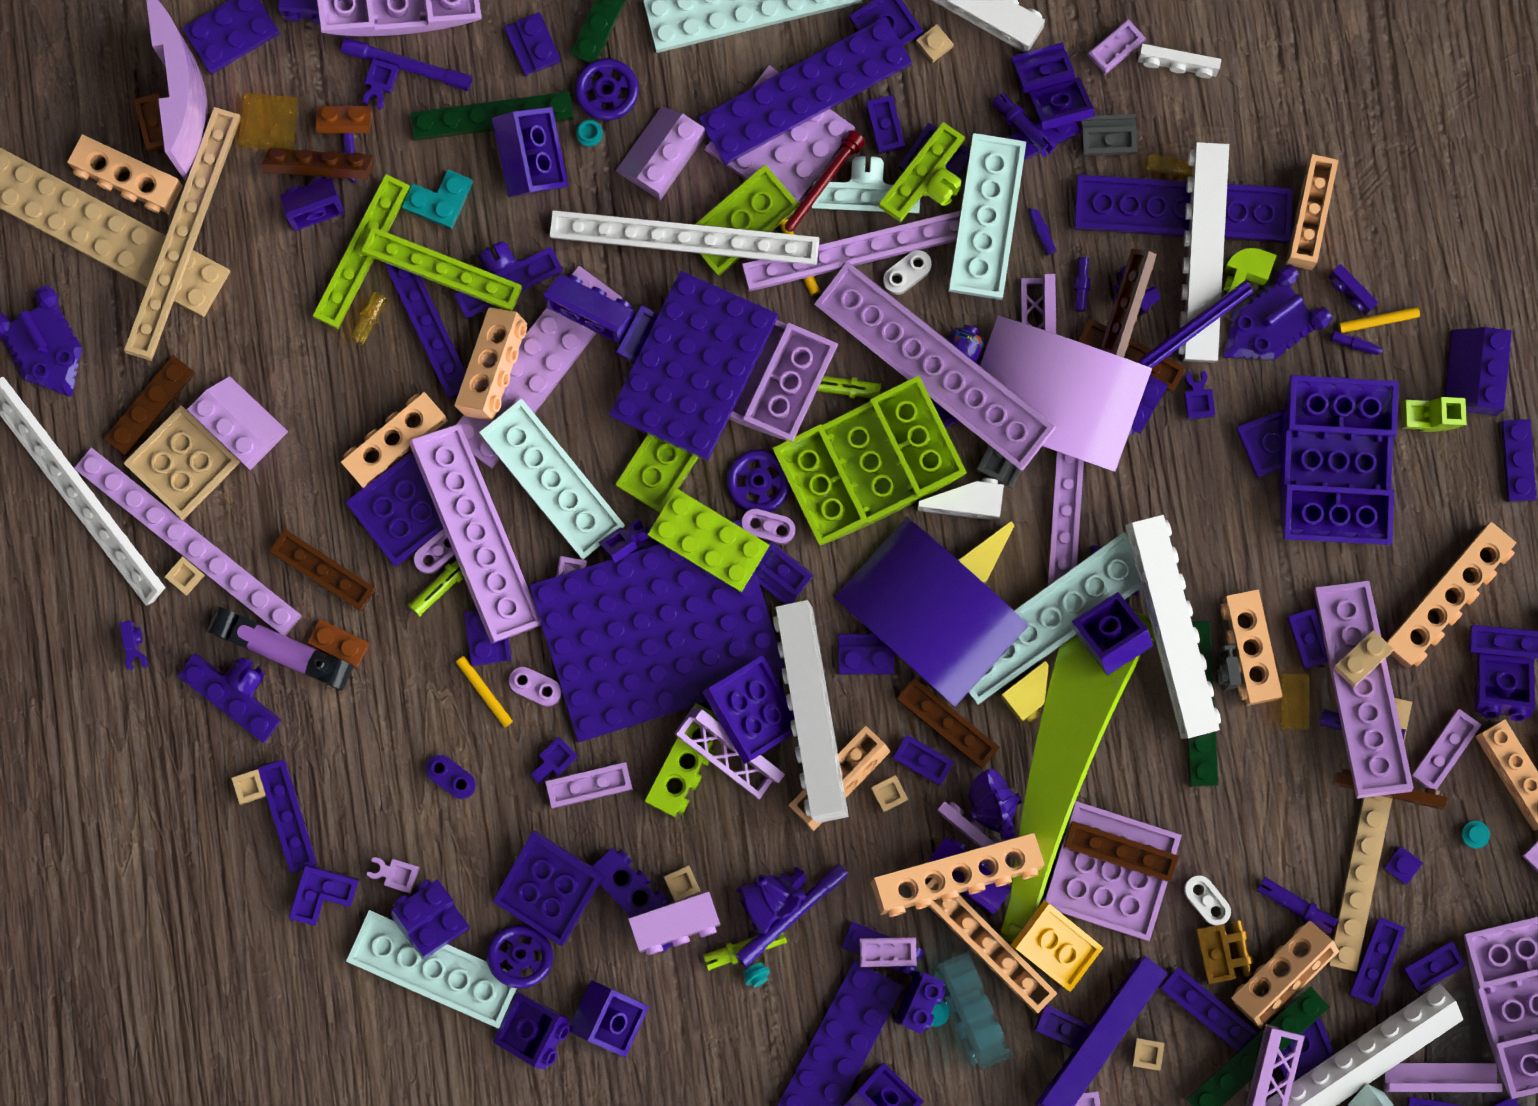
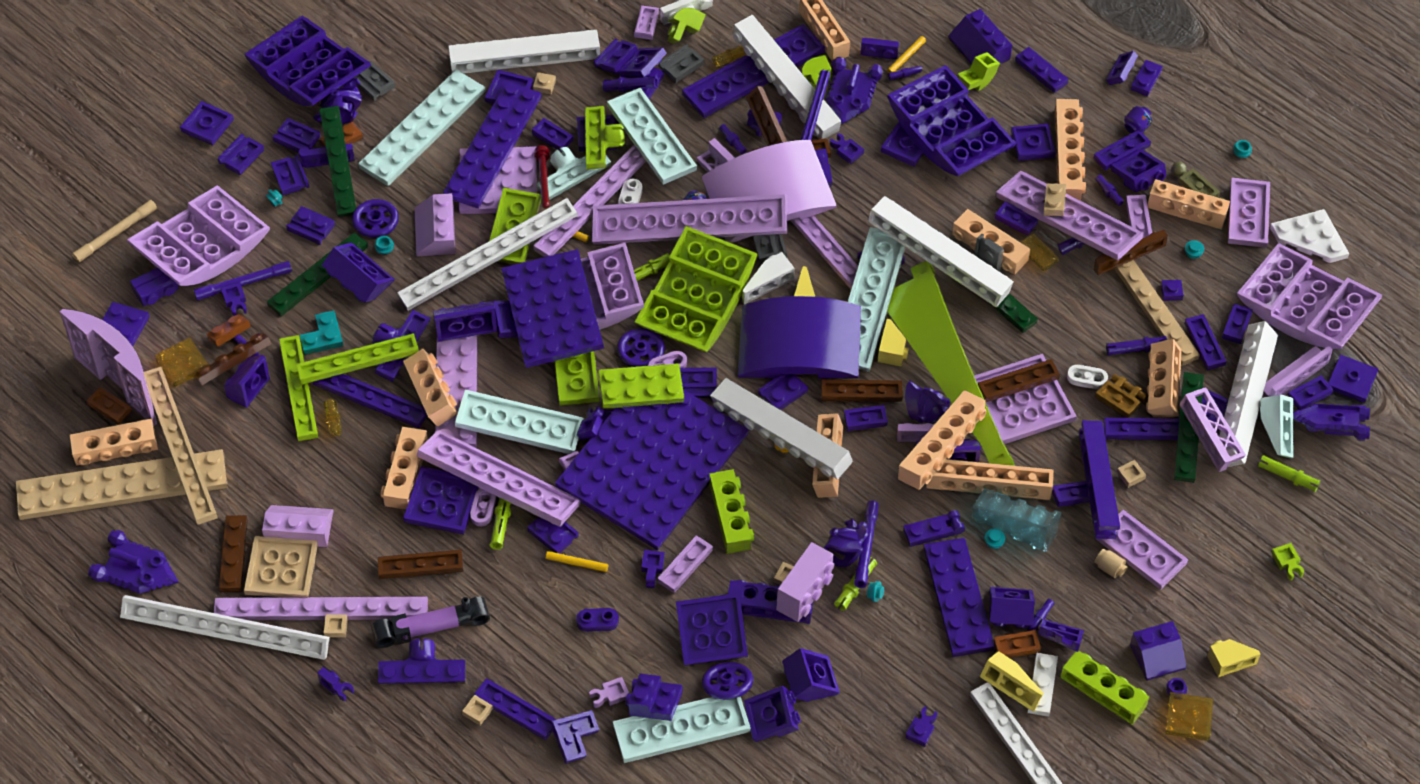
camera: 40 degrees left, 25 degrees down
dark orange plate [308,619,370,668] -> none
lavender plate [509,667,562,707] -> none
lavender fence [674,707,785,799] -> none
dark purple plate [702,655,795,764] -> none
lavender plate [860,937,917,967] -> none
tan plate [871,775,908,813] -> none
dark purple plate [893,971,946,1034] -> none
yellow plate [1011,901,1103,992] -> none
dark purple piece [1029,208,1057,256] -> none
dark purple brick [1072,592,1153,676] -> none
none -> lime brick [667,8,706,44]
none -> dark purple plate [1011,123,1056,161]
none -> dark purple bar [1095,175,1124,206]

